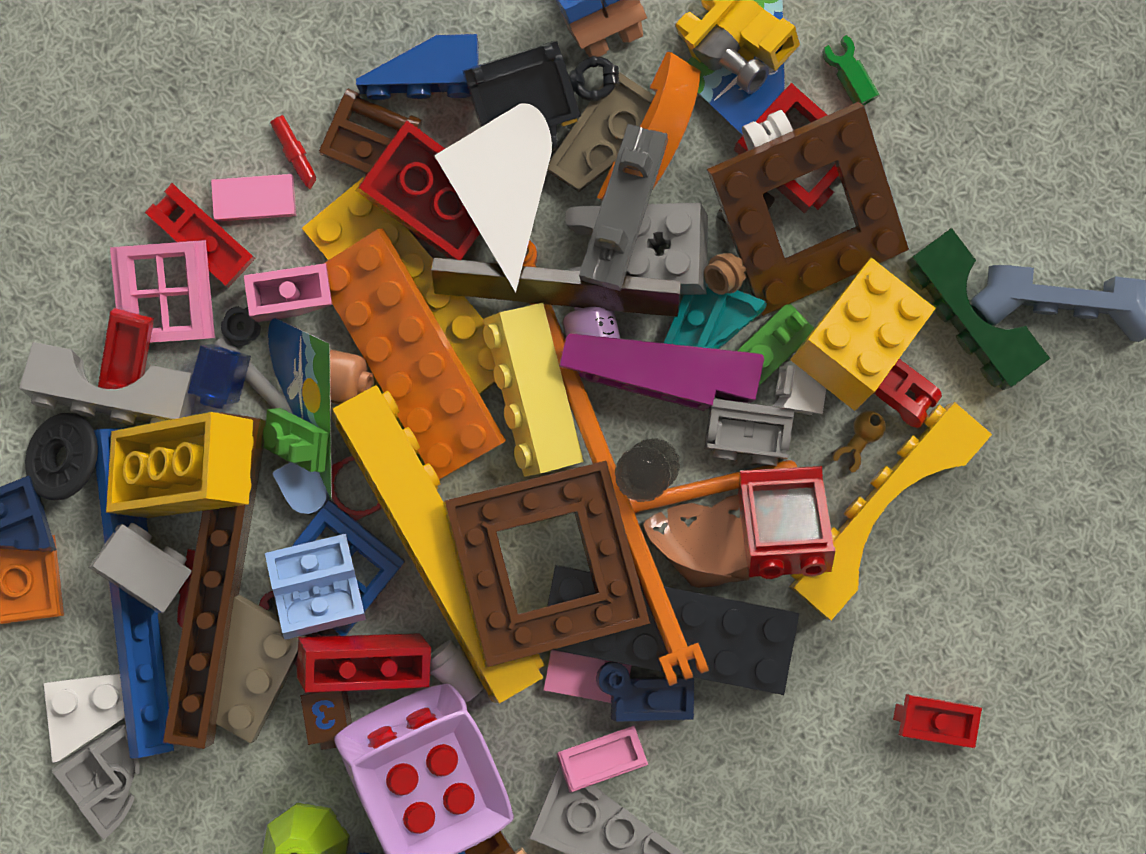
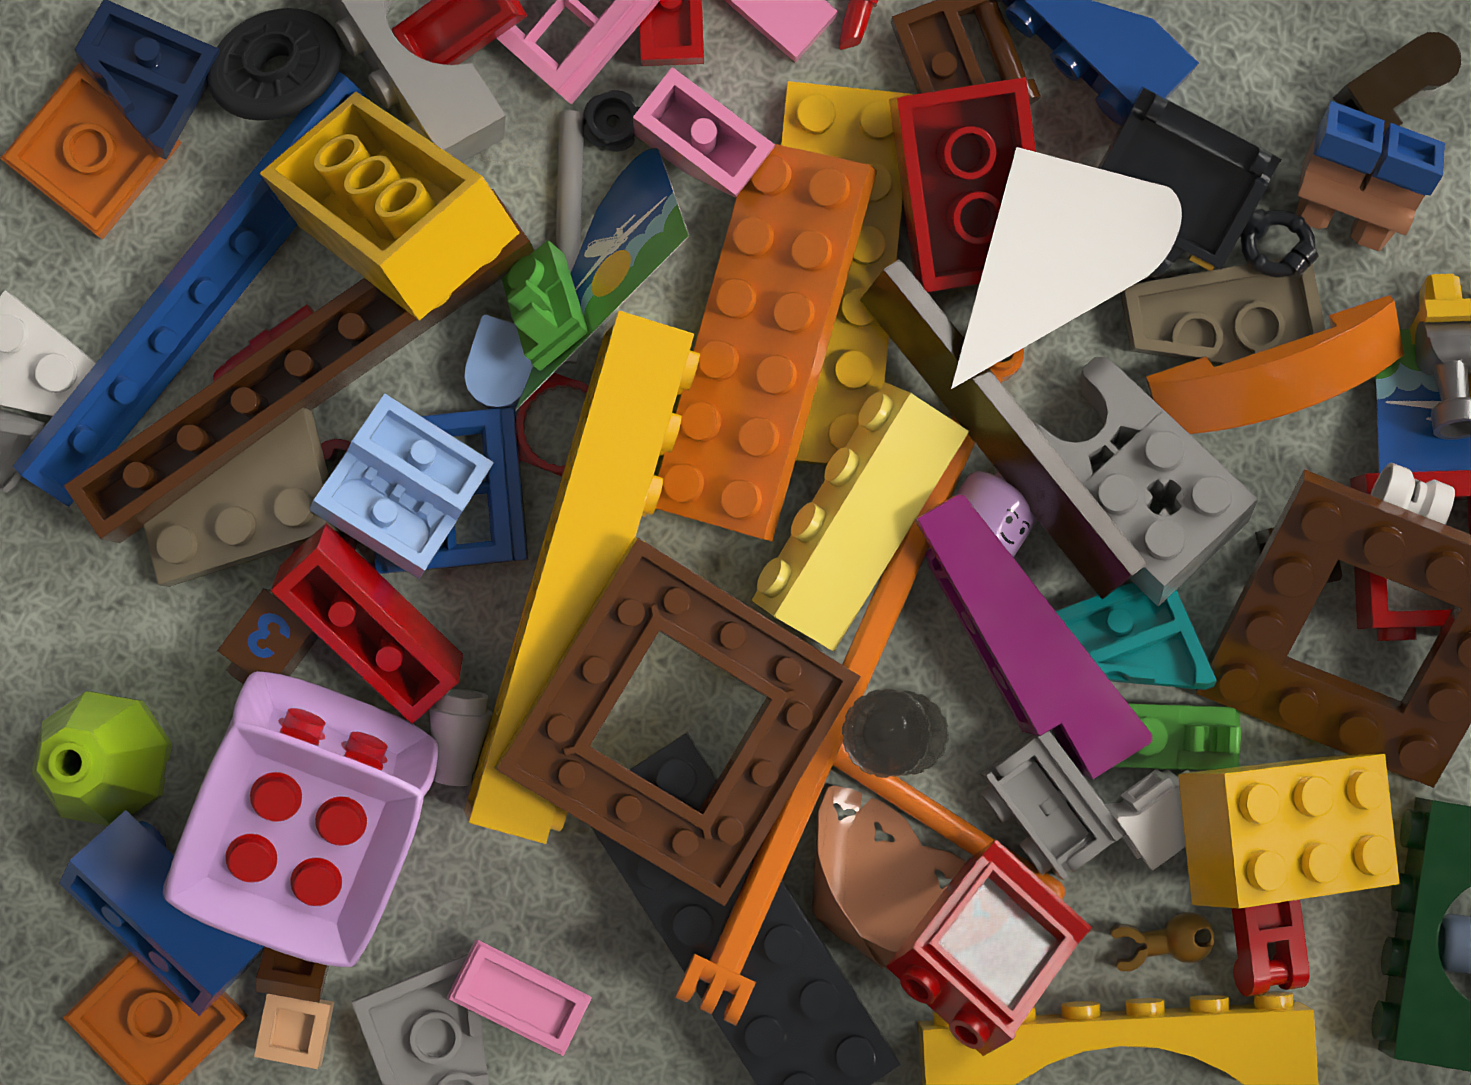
camera: 45 degrees right, 0 degrees up
light grey hinge [88,523,192,613] -> none
clear blue brick [188,344,251,409] -> none
nougat head [330,350,373,405] -> none
bright pink tile [544,650,631,703] -> none
dark grey hinge [579,124,668,291] -> none
dark blue hinge [596,662,694,722] -> none
medium nougat plate [704,253,746,295] -> none

